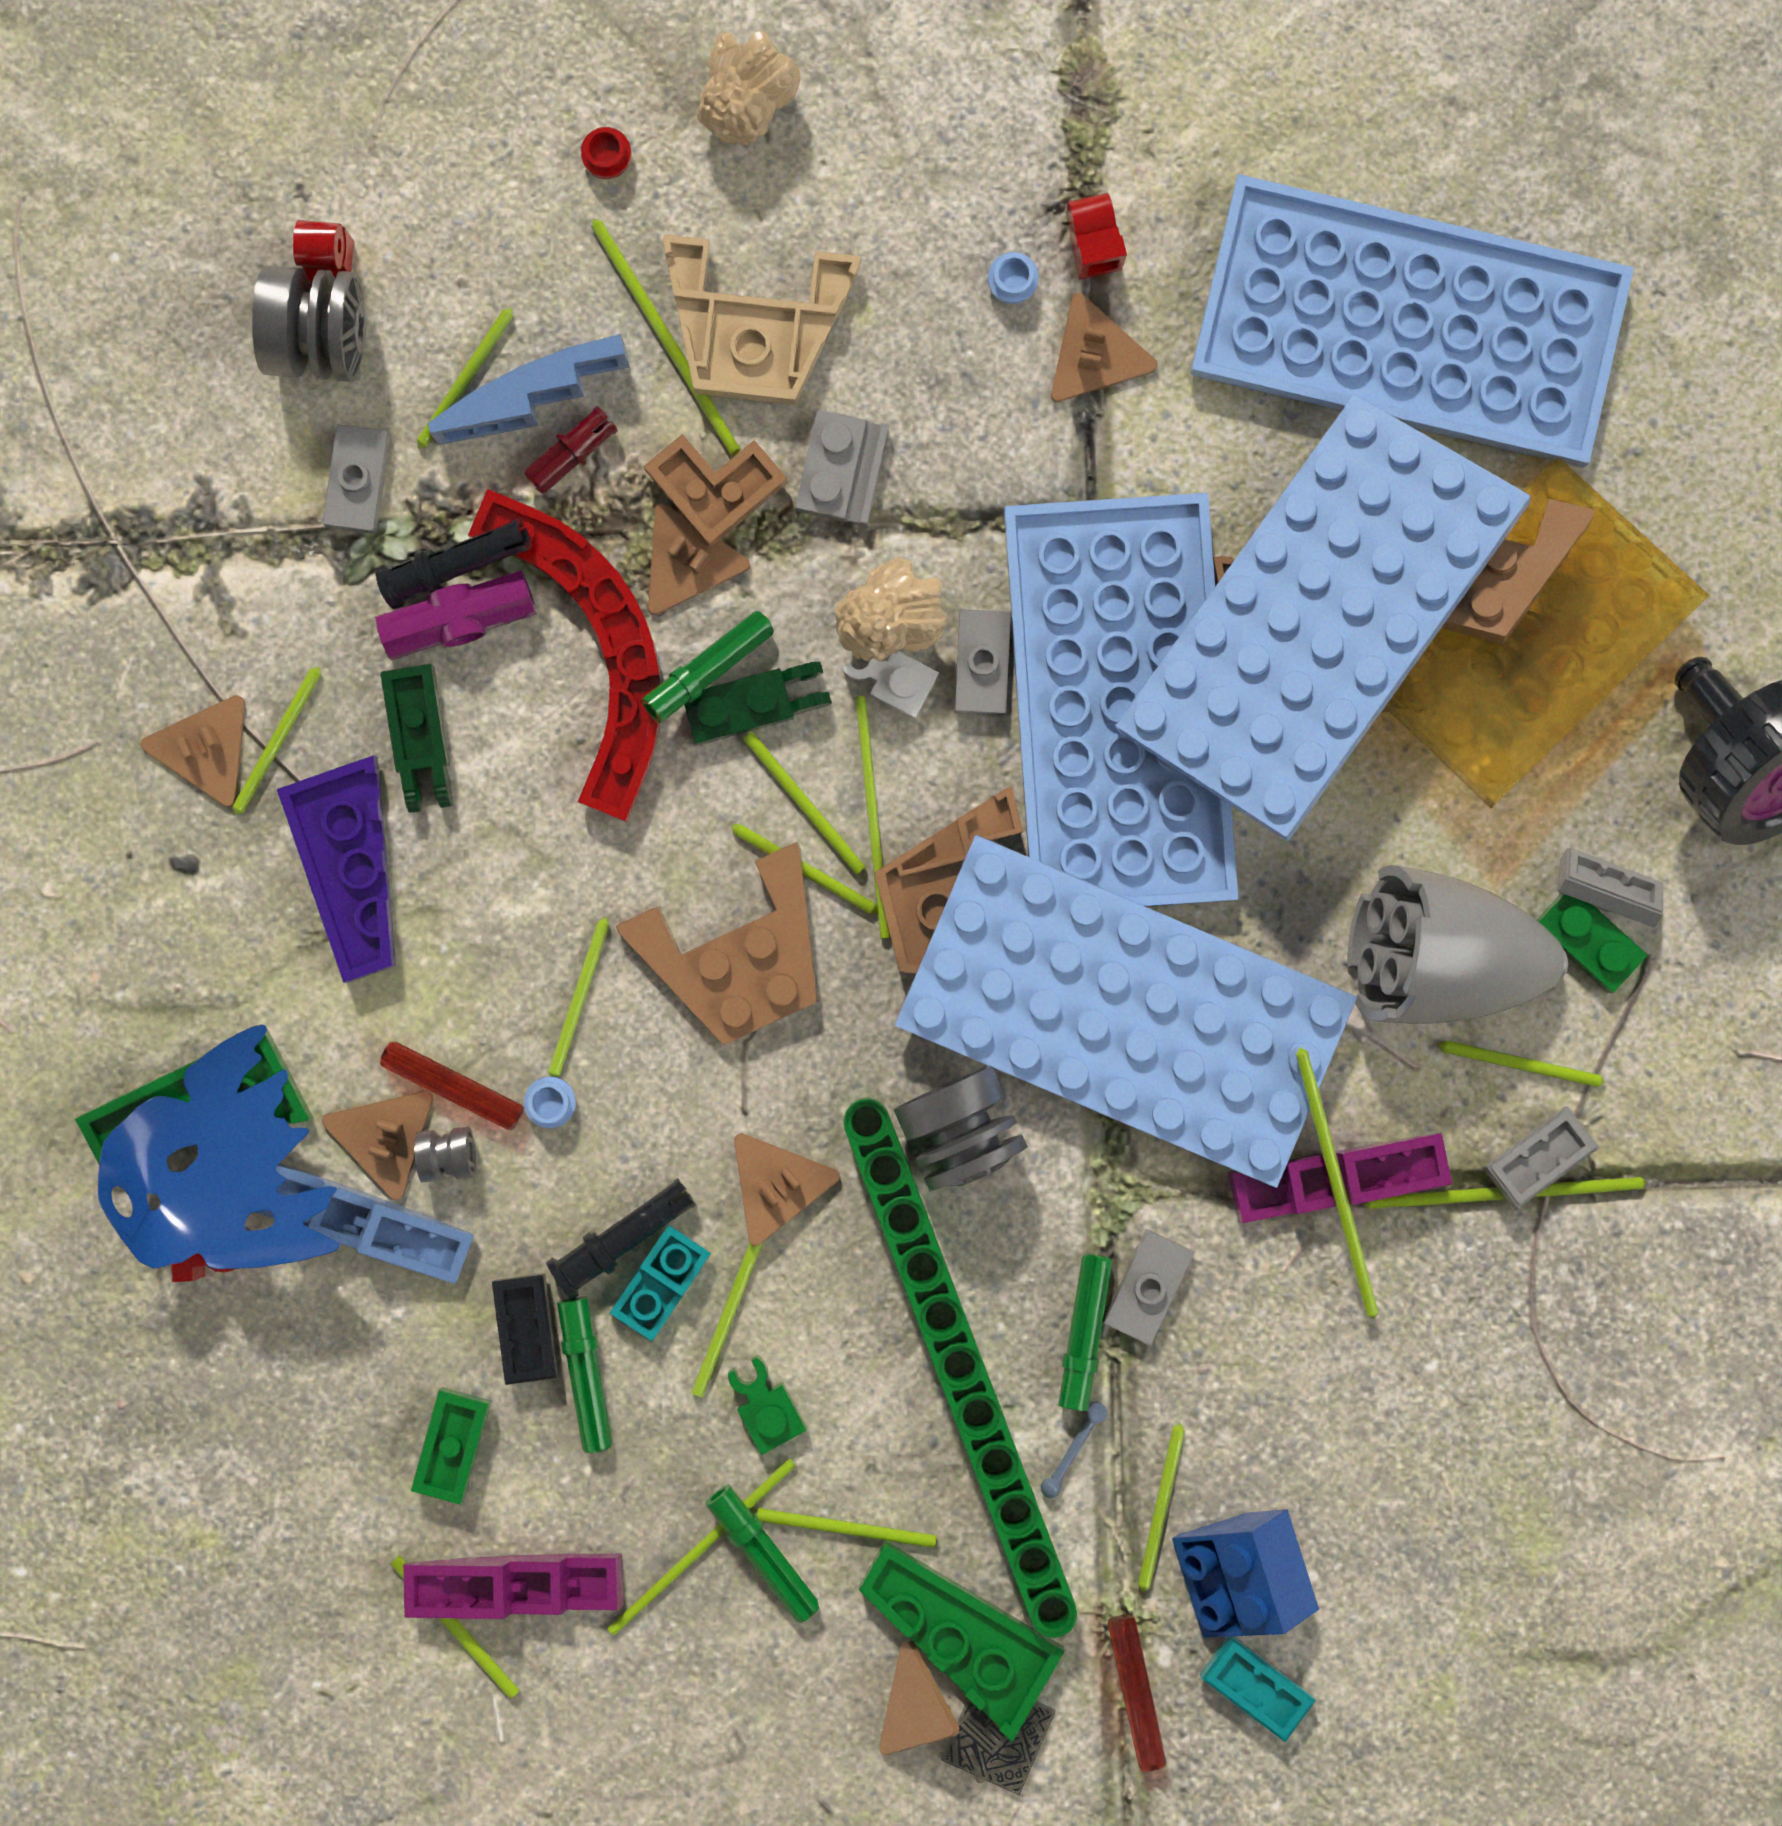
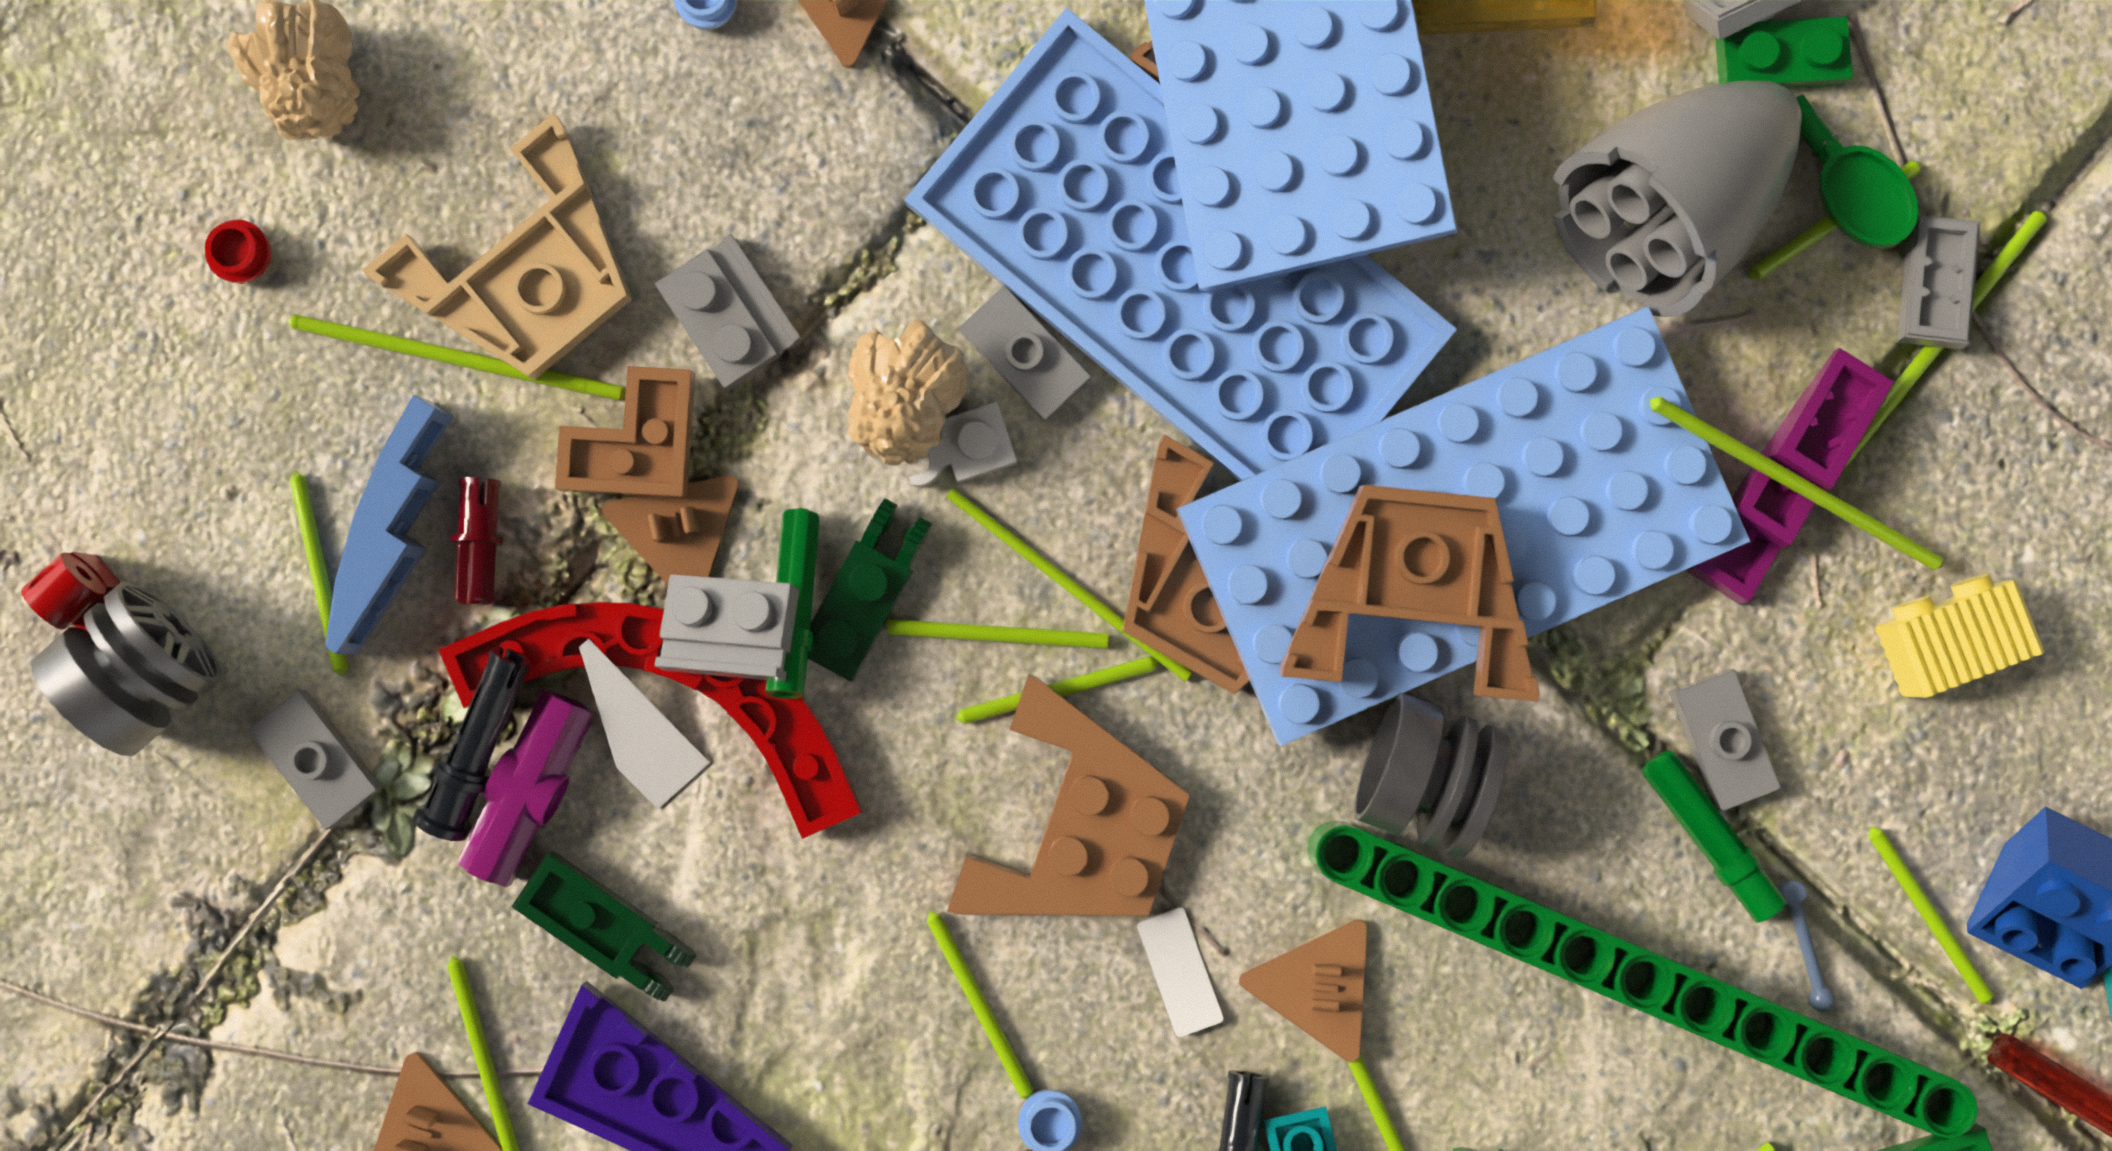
camera: 50 degrees left, 0 degrees up
none -> white sticker [579,639,710,809]
none -> light grey plate [654,574,800,682]
none -> white sticker [1137,907,1223,1037]
none -> medium nougat wing [1279,485,1540,702]
none -> green piece [1796,94,1918,249]
none -> light yellow brick [1875,573,2045,698]

